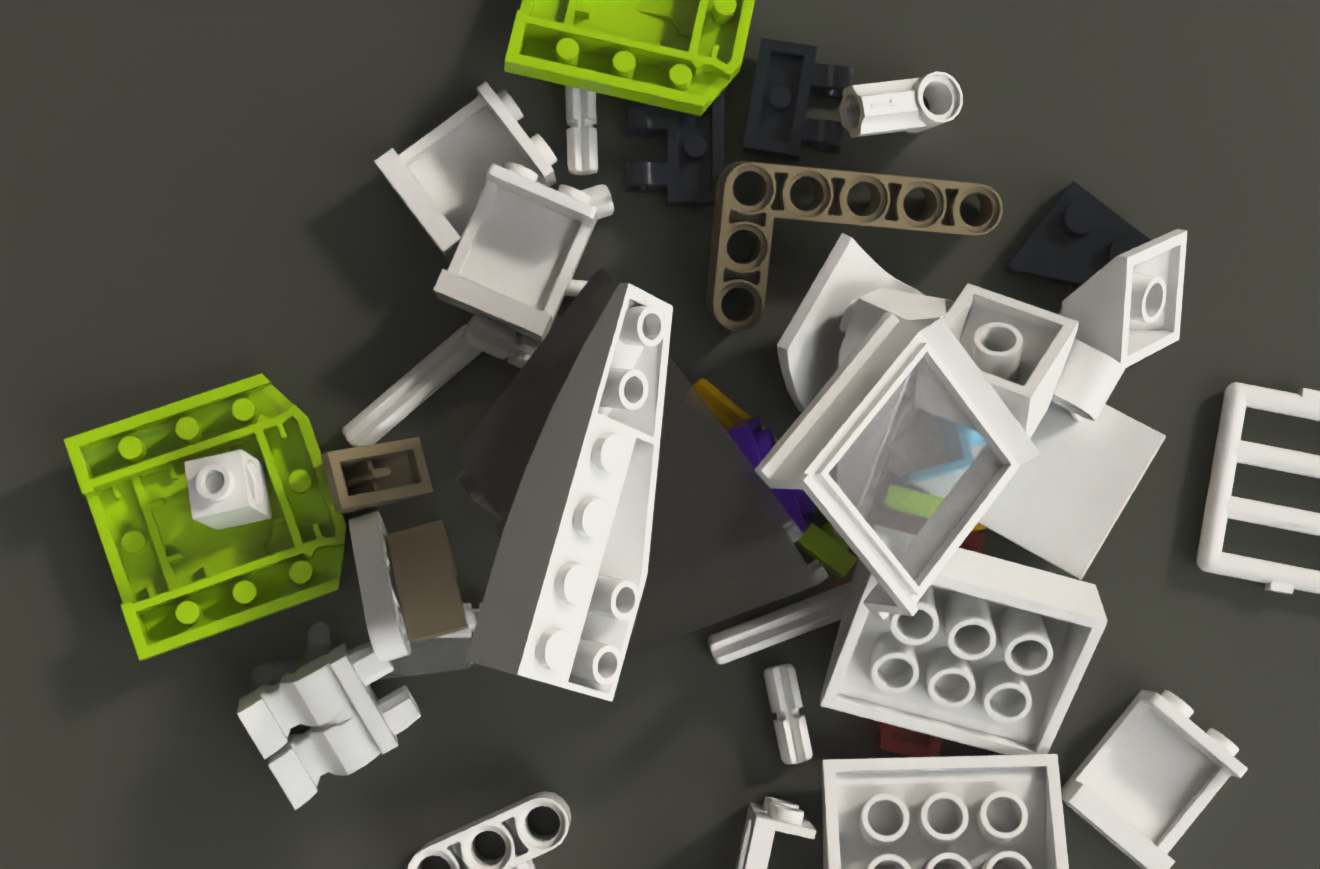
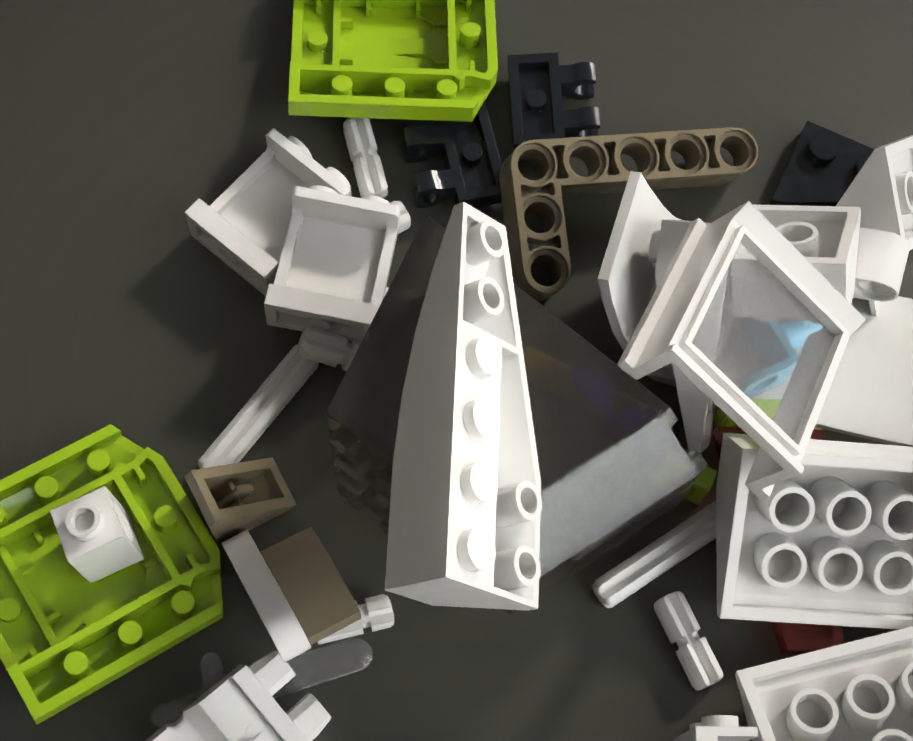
camera: 15 degrees left, 15 degrees down
white piece [839,71,963,138] -> none

